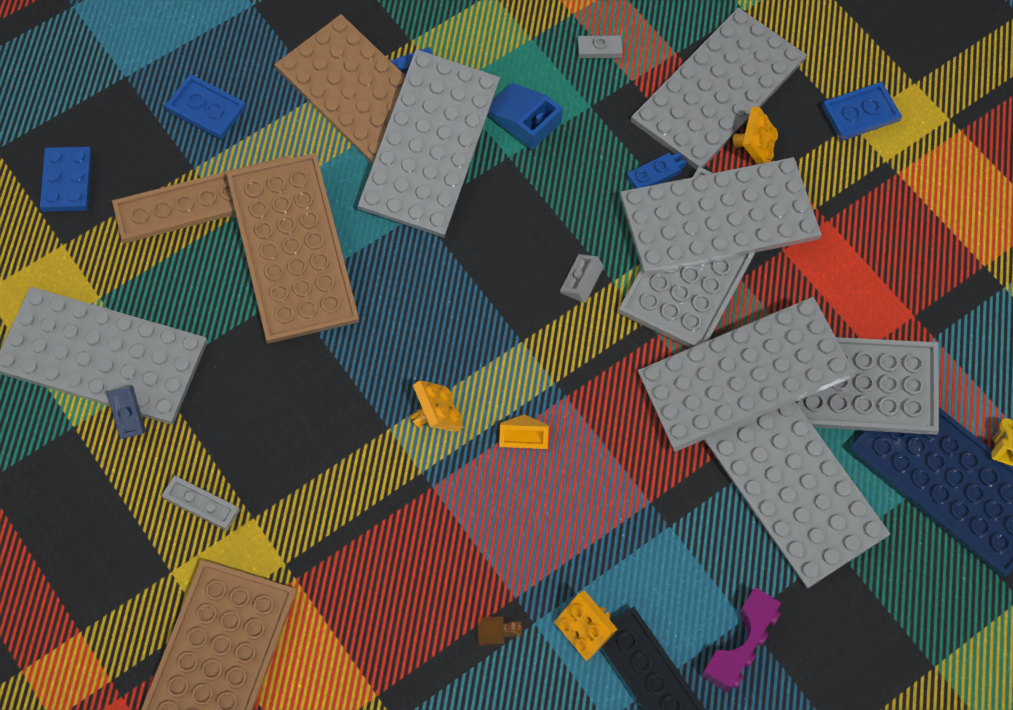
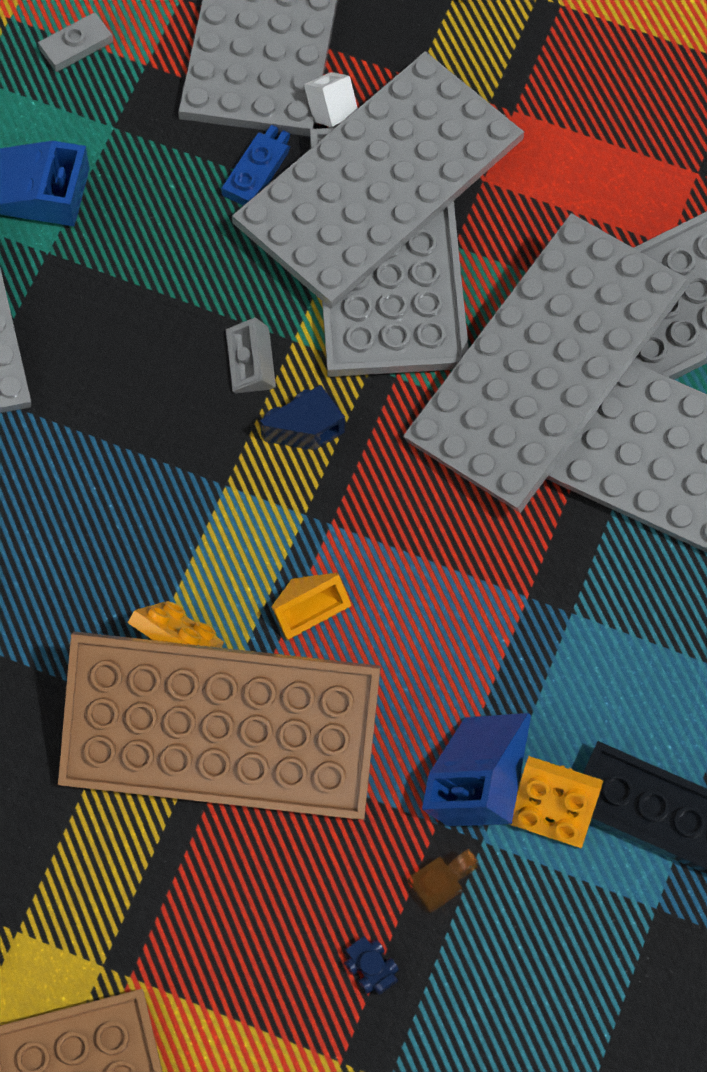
camera: 30 degrees left, 0 degrees up
light orange plate [733,106,778,164] -> none
none -> medium nougat plate [58,631,381,820]
none -> dark blue slope [260,385,345,451]
none -> white brick [304,72,358,128]
none -> dark blue piece [344,936,399,995]
none -> blue slope [422,713,531,826]

